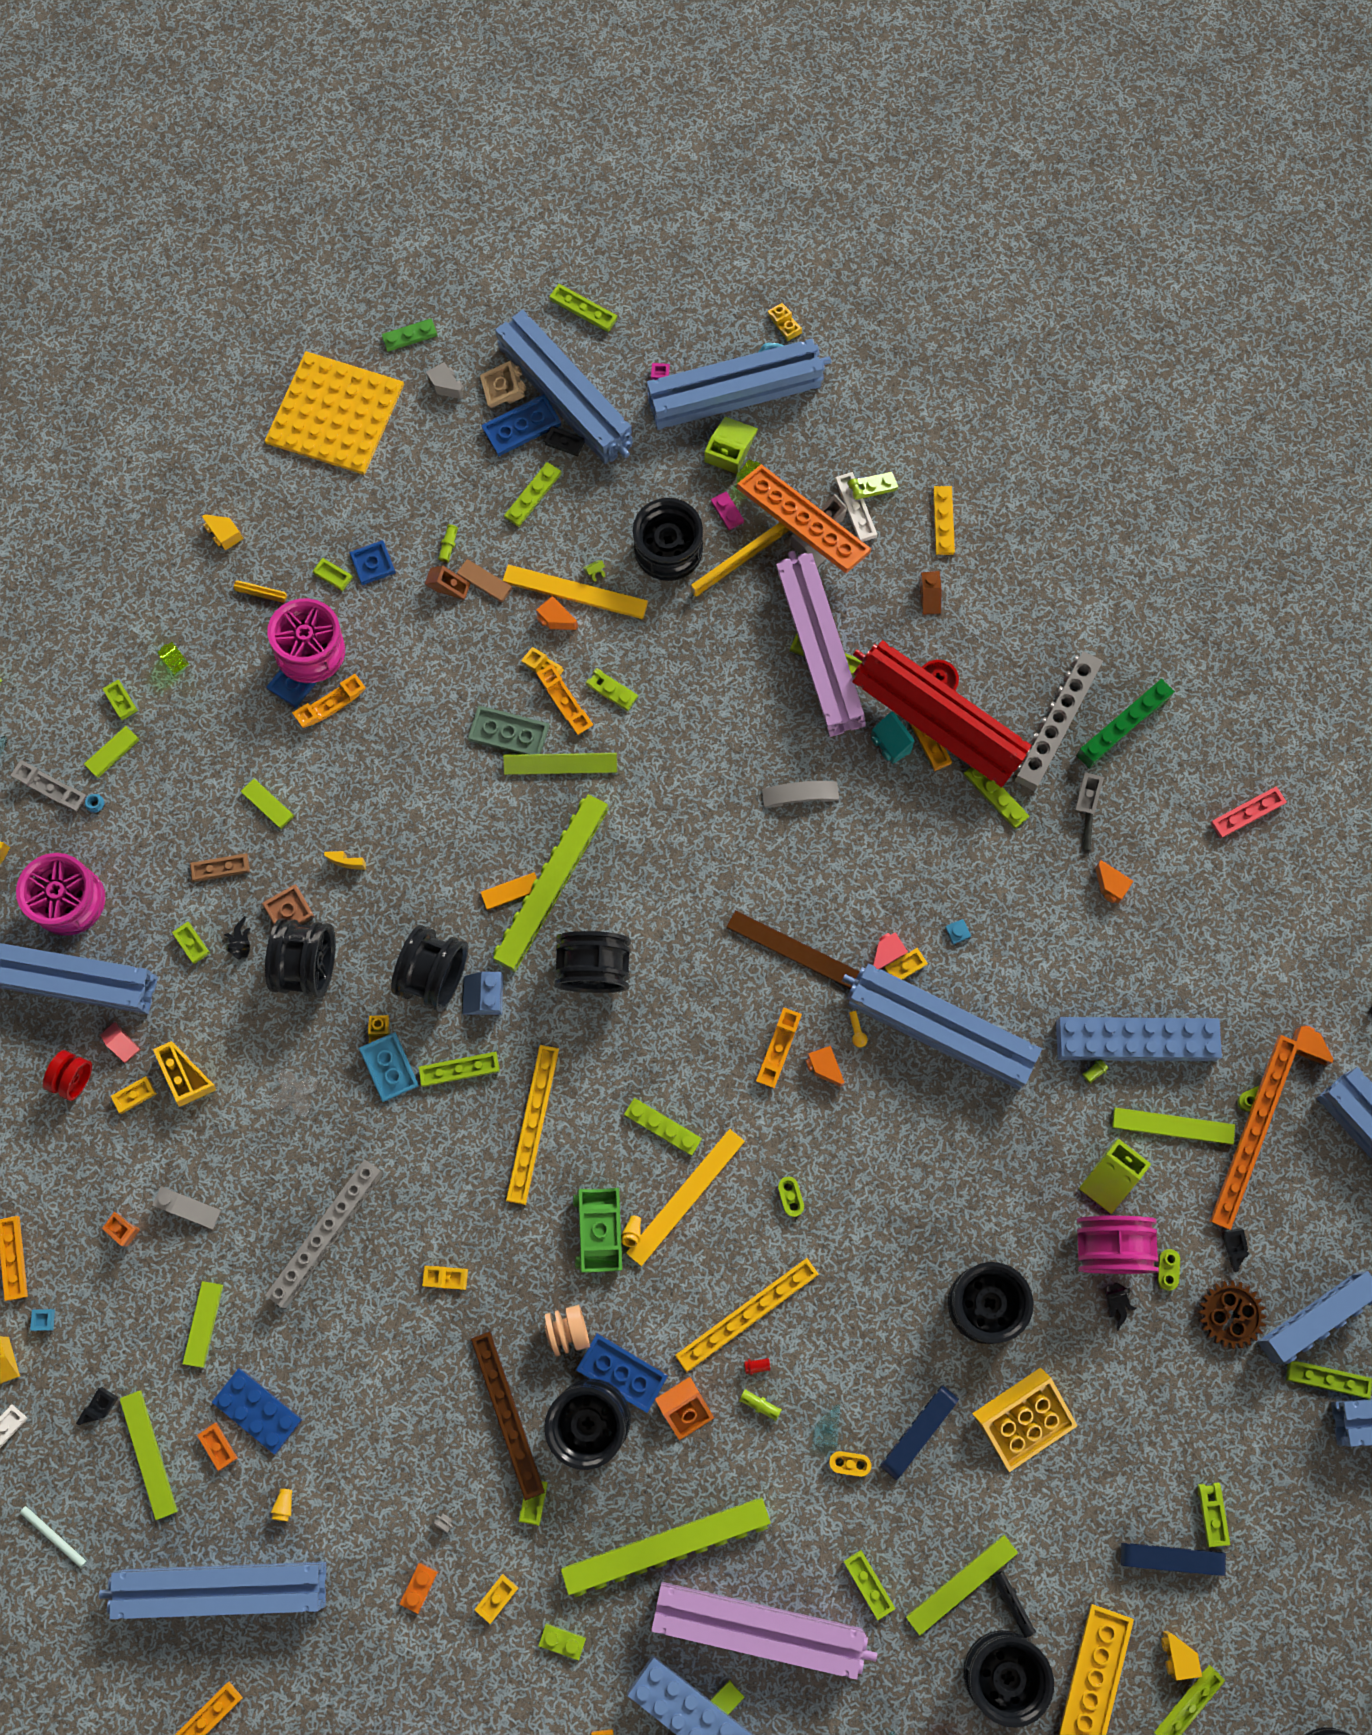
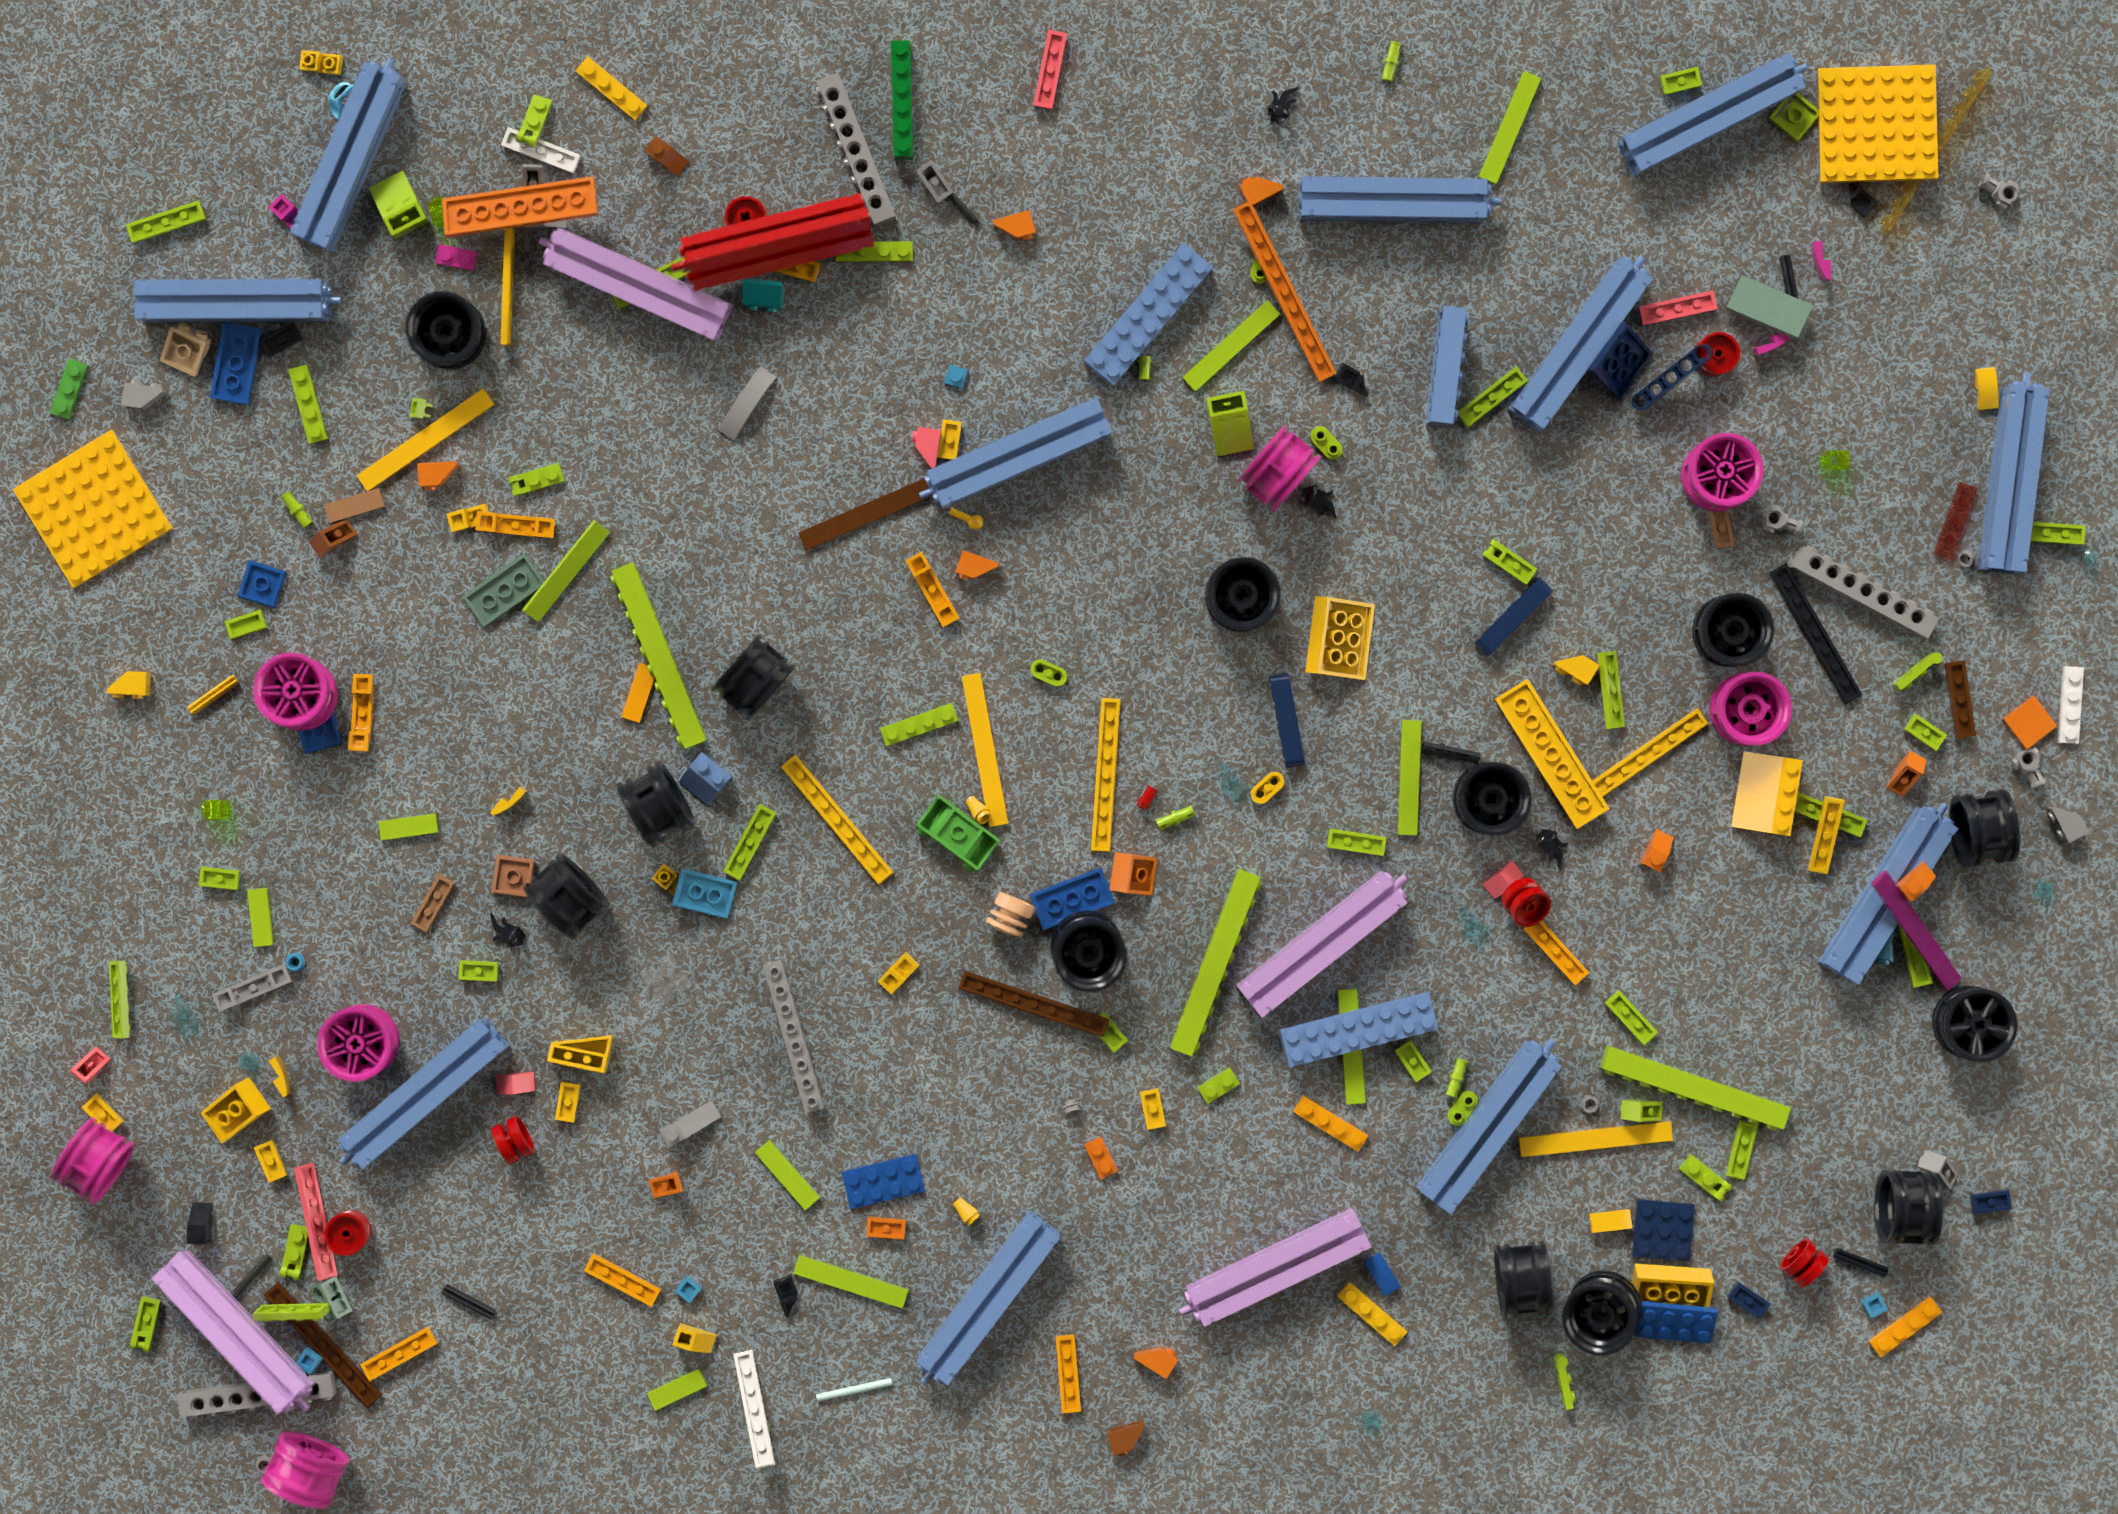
camera: 55 degrees left, 15 degrees up
reddish brown gear [1197,1280,1267,1349] -> none

